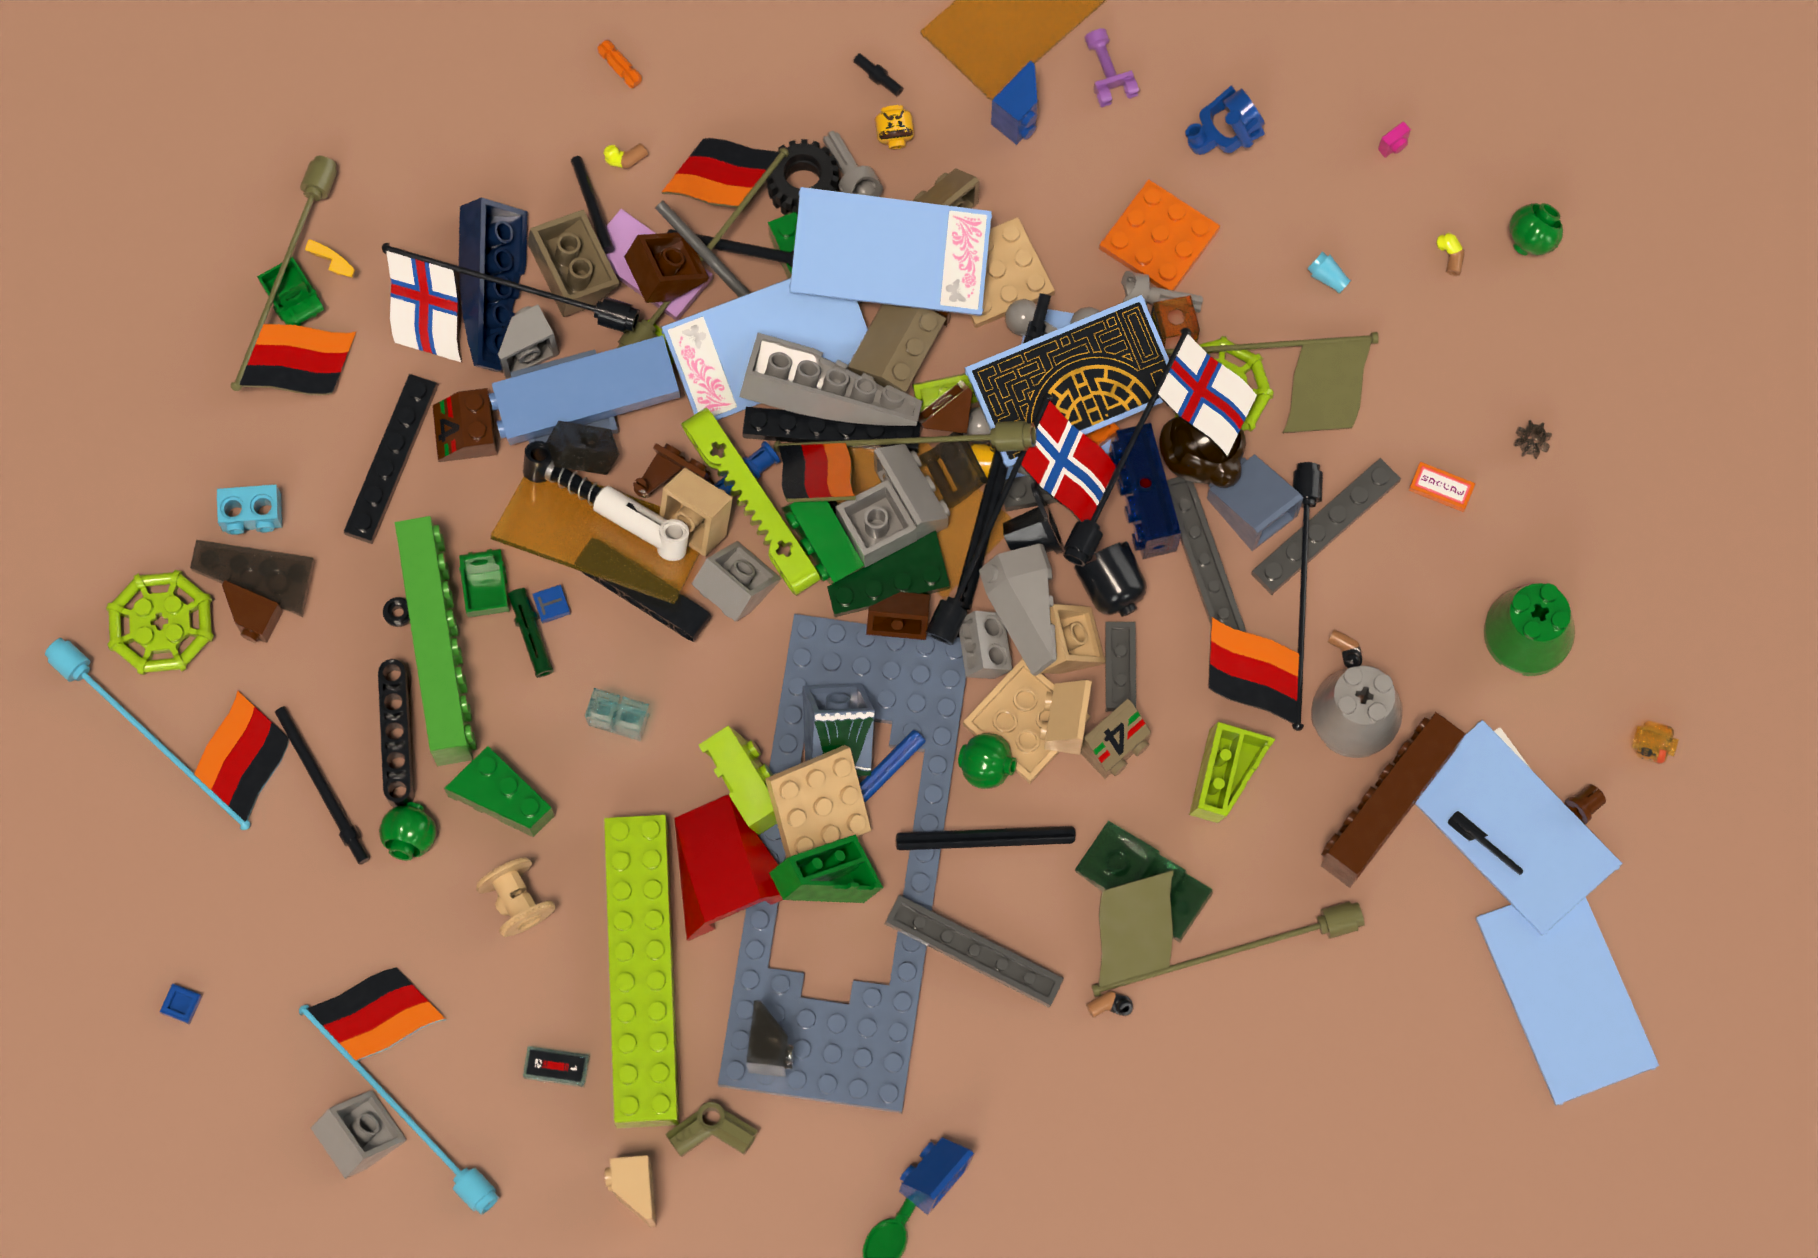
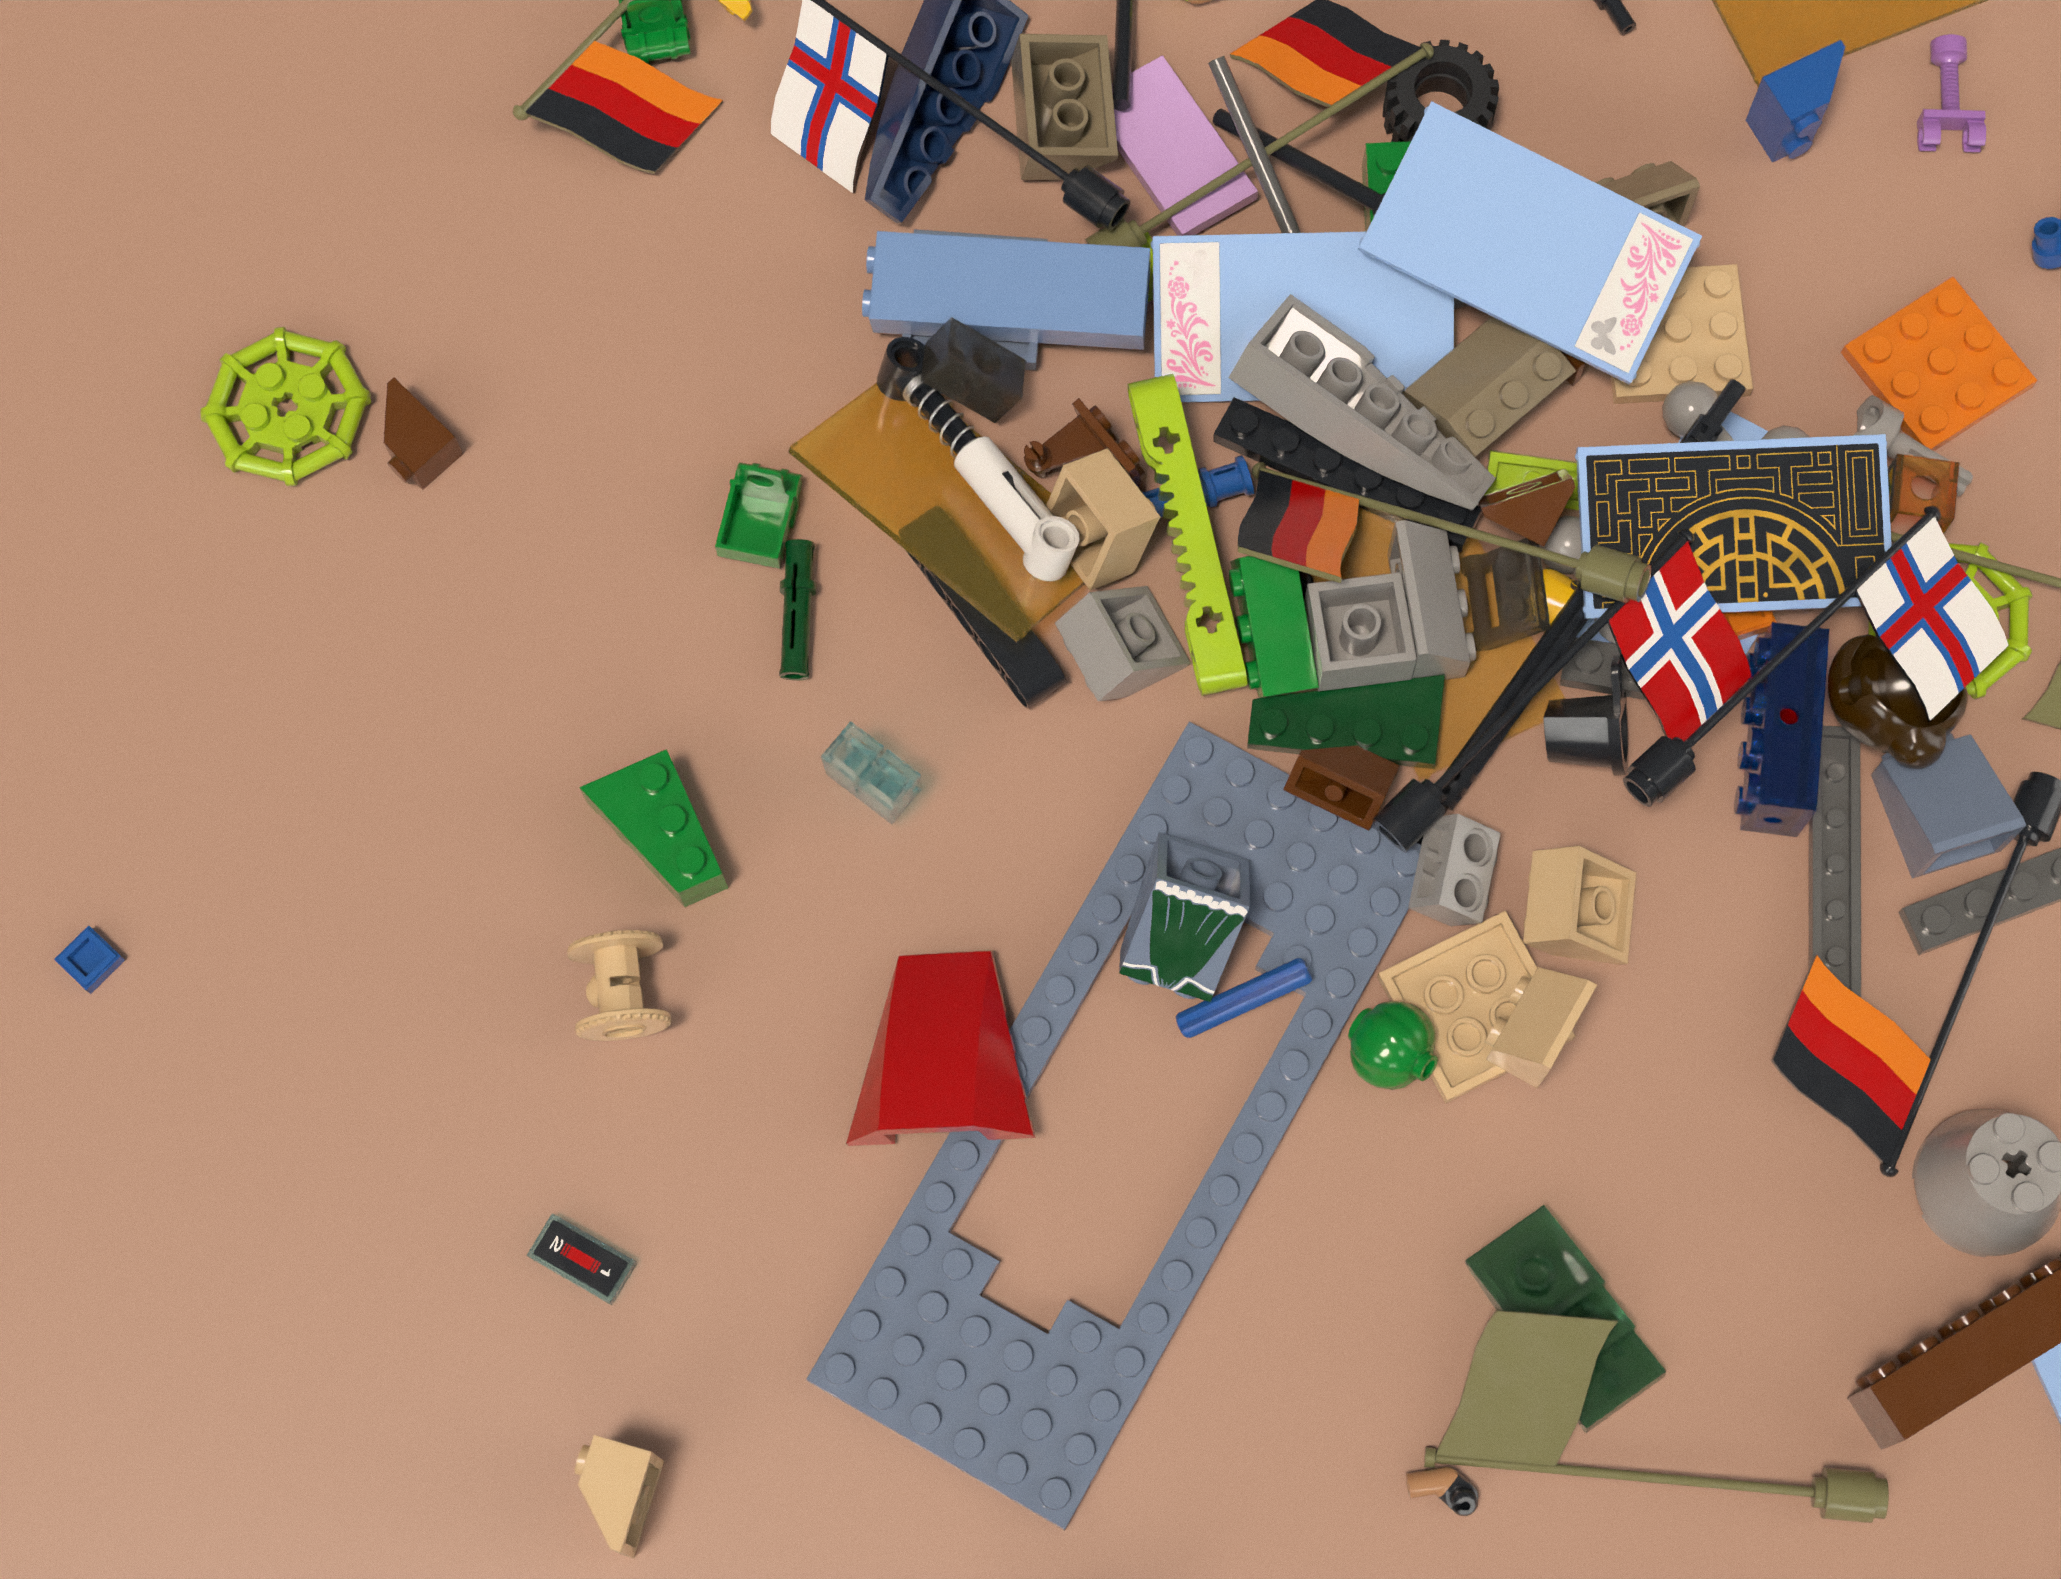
camera: 25 degrees right, 0 degrees up
flag [45,638,289,830] -> none
clear smoke wing [190,540,315,617] -> none
medium azure brick [217,485,282,535] -> none
black bar [275,706,369,865] -> none
flag [299,968,499,1215] -> none
light grey slope [311,1090,406,1179] -> none
black plate [344,374,438,544] -> none
black beam [378,659,414,807] -> none
green plant [379,802,436,861] -> none
black plate [383,597,410,627] -> none
bright green brick [395,516,477,767] -> none
reddish brown slope [432,388,497,462] -> none
light grey slope [498,304,559,379] -> none
blue tile [532,584,570,624] -> none
lime brick [604,815,679,1129] -> none
reddish brown slope [624,232,709,303] -> none
olive piece [666,1102,759,1157] -> none
lime wedge [698,725,777,835] -> none
clear smoke slope [746,1000,795,1077] -> none
tan plate [765,745,871,859] -> none
green wedge [769,835,883,903] -> none
light grey piece [823,131,883,197] -> none
yellow head [875,105,914,149] -> none
dark grey plate [884,895,1064,1007] -> none
black axle [895,826,1076,851] -> none
light grey wedge [979,544,1057,676] -> none
black cylinder [1074,541,1147,617] -> none
dark tan slope [1081,699,1151,779] -> none
dark grey plate [1105,622,1136,712] -> none
lime wedge [1189,722,1275,823] -> none
arm [1328,629,1363,668] -> none

